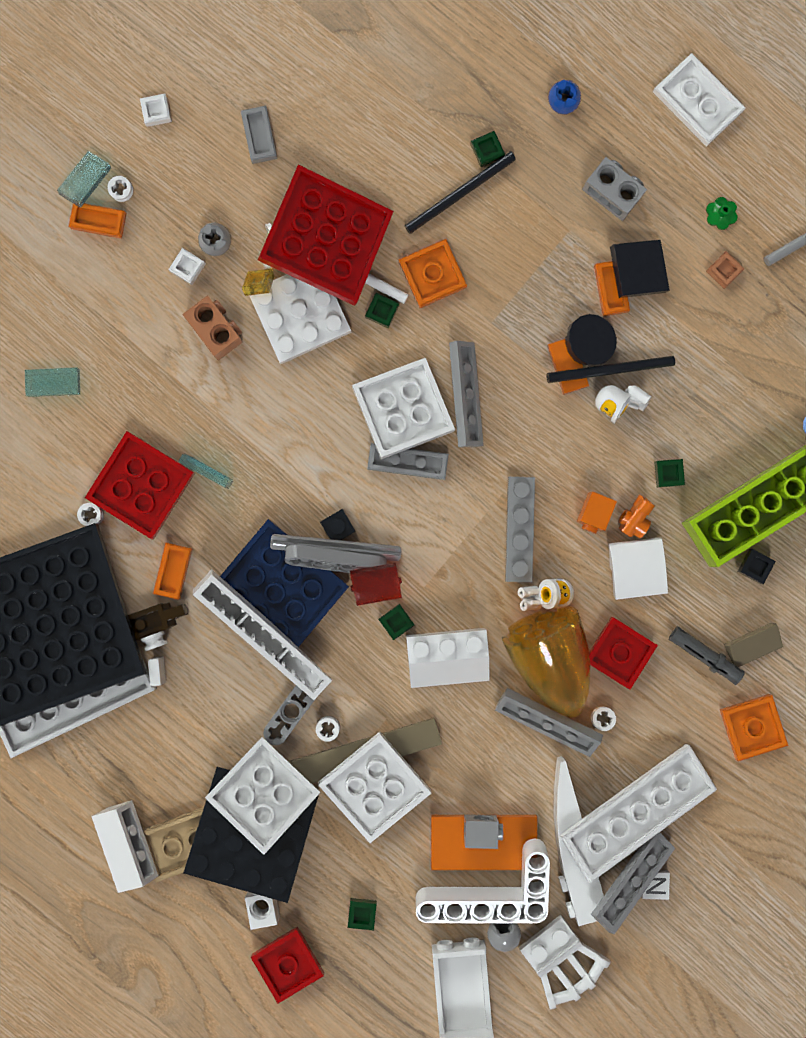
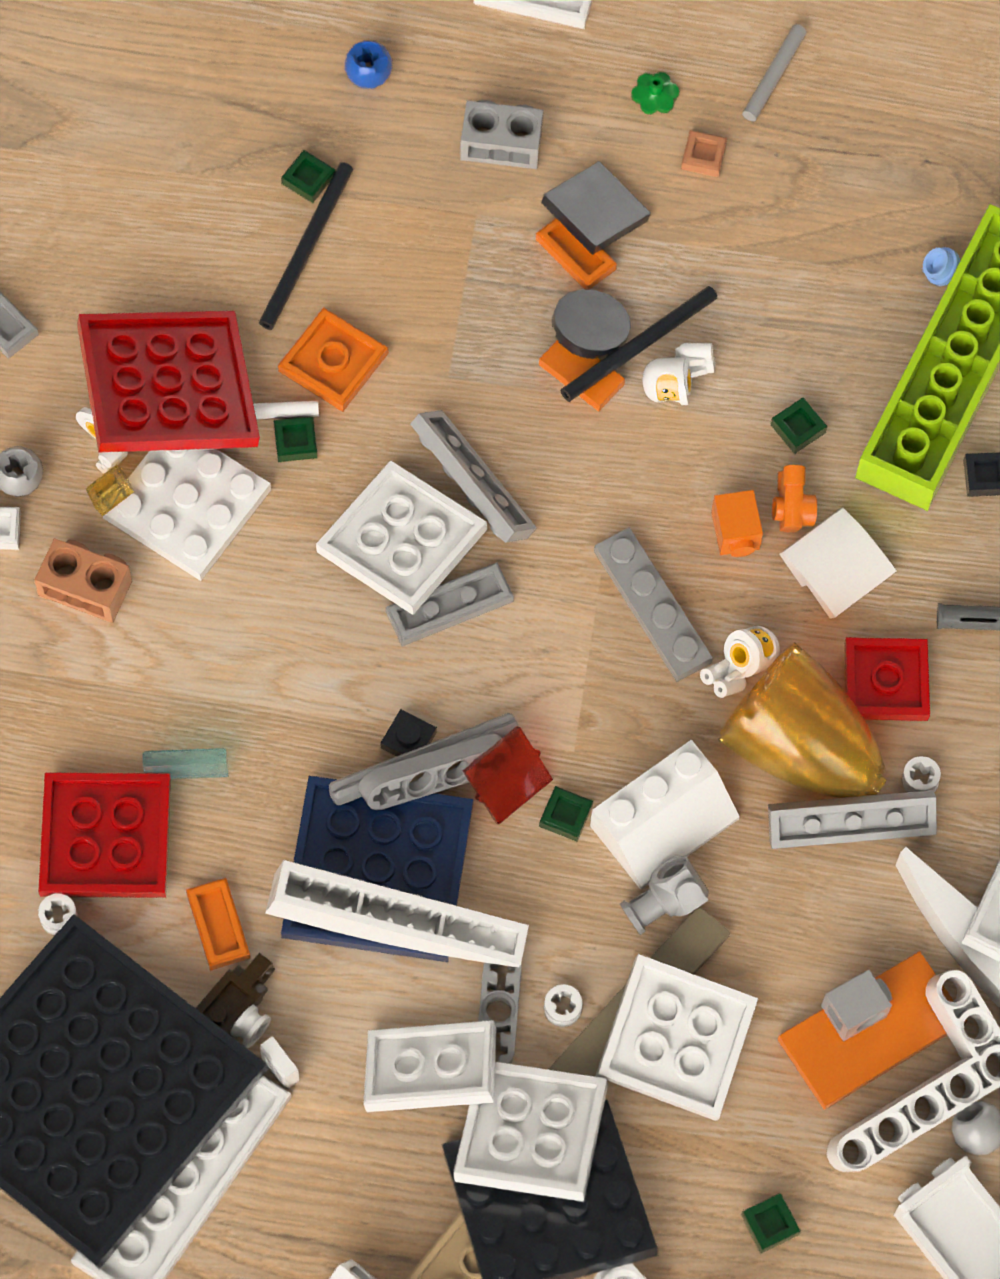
camera: 30 degrees left, 20 degrees down
none -> white tile [363,1020,496,1112]
none -> light grey connector [620,855,709,935]

